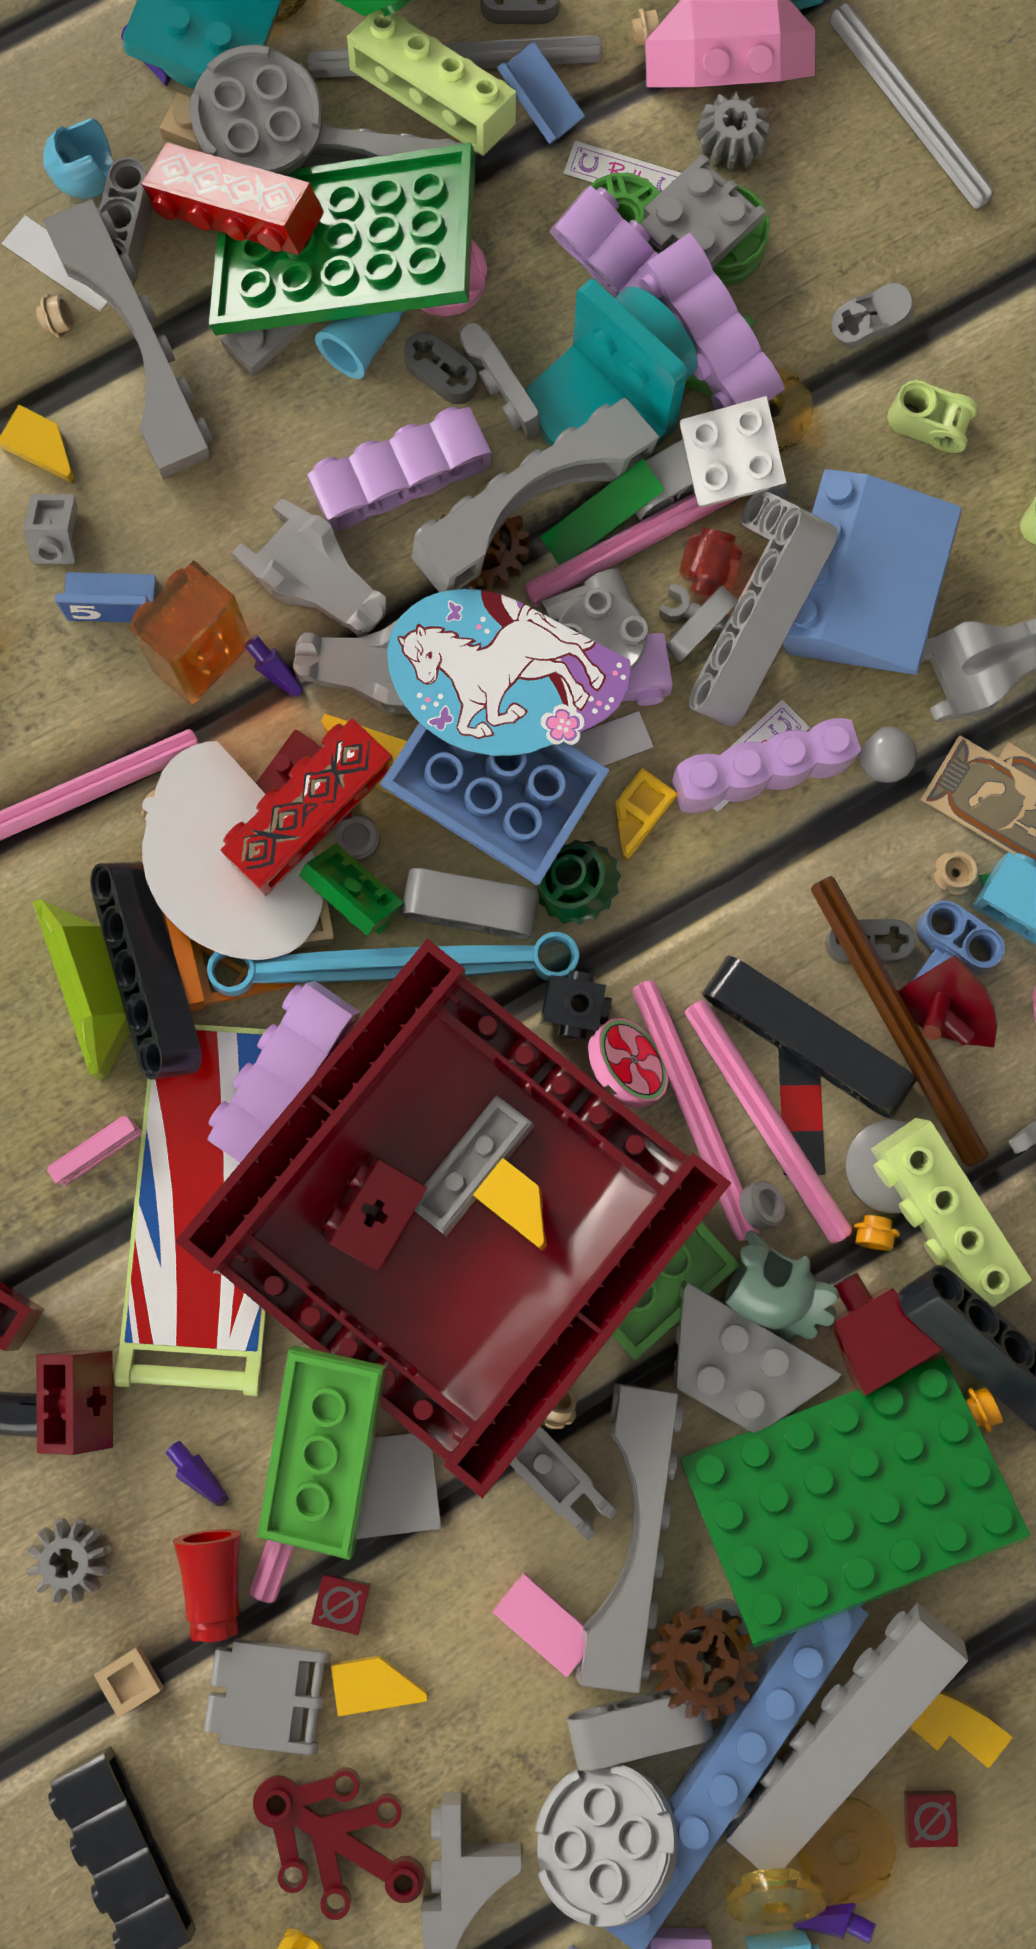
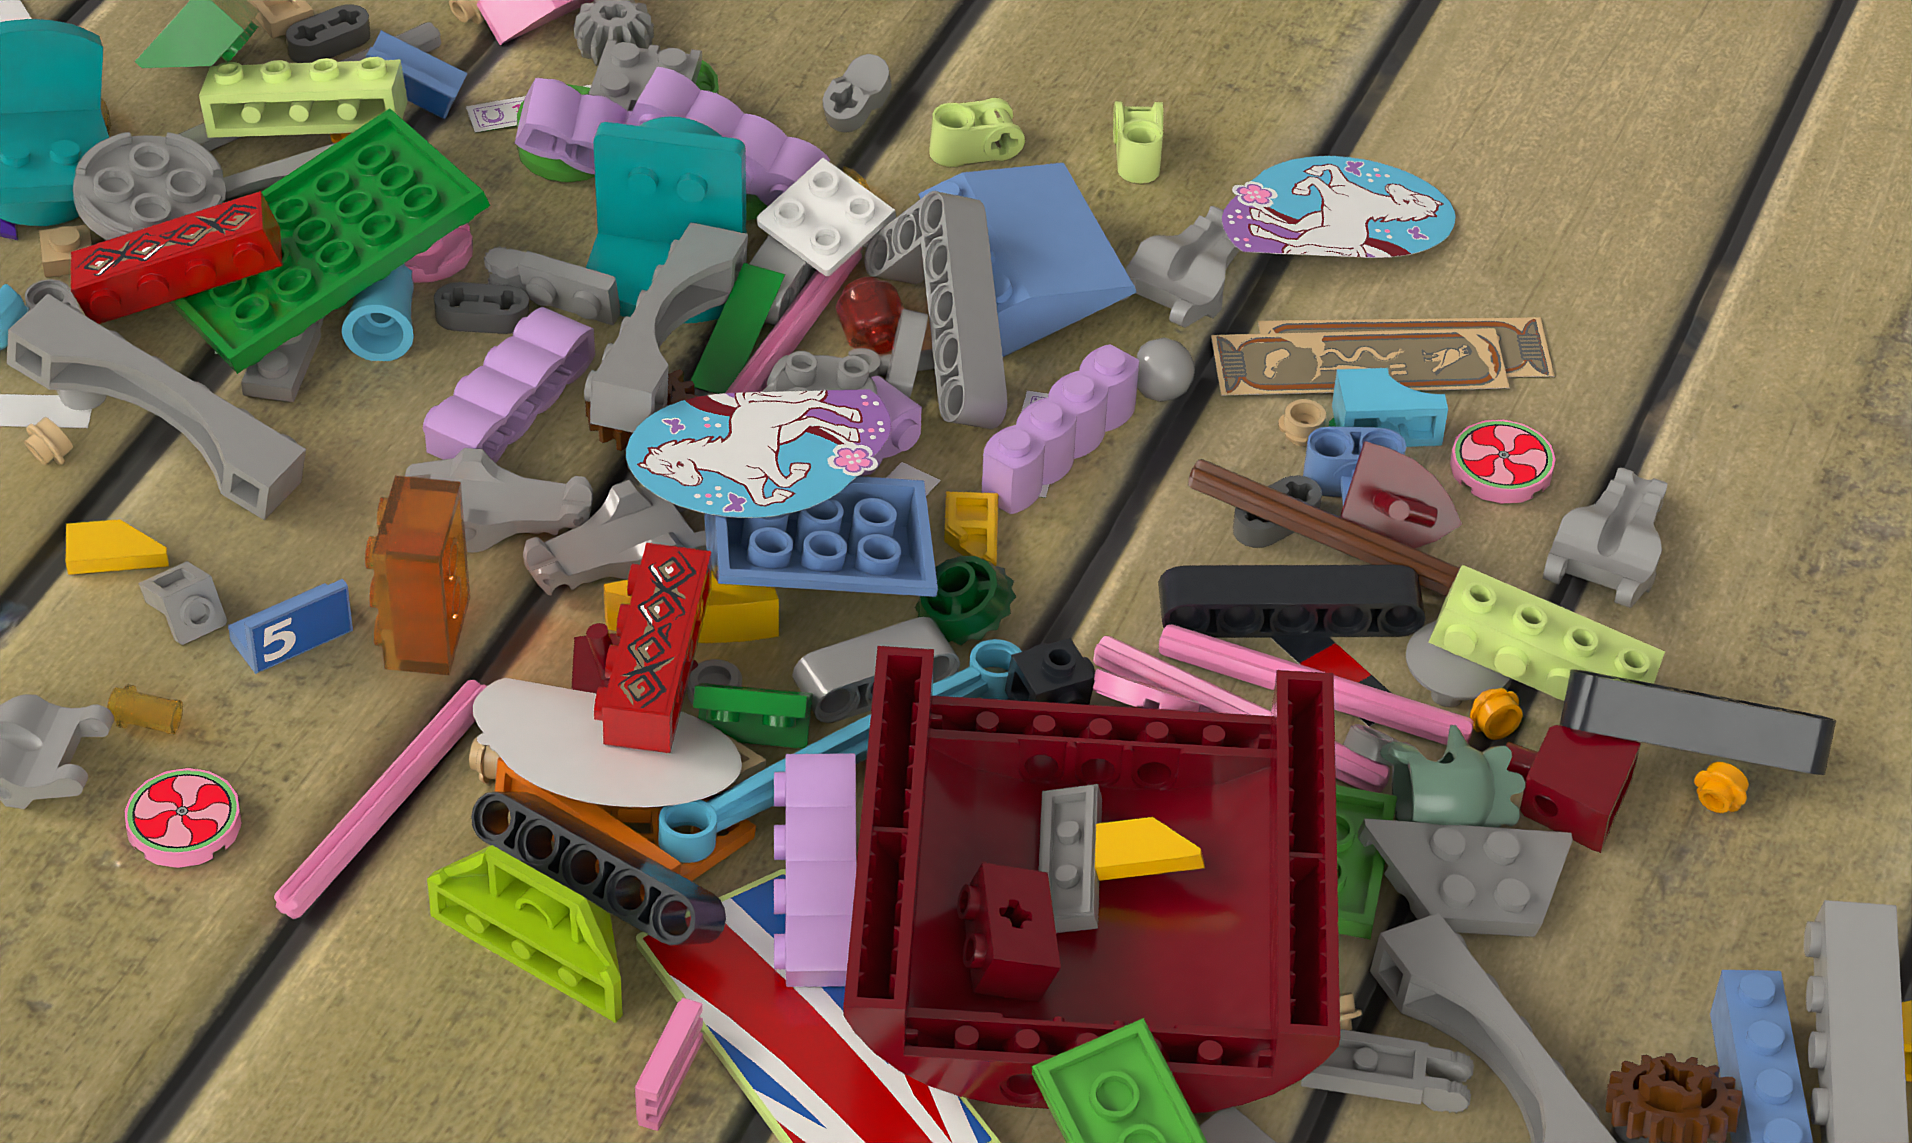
camera: 35 degrees left, 35 degrees down
dark purple bar [244,635,303,697] -> none
green plate [679,1356,1031,1648] -> none

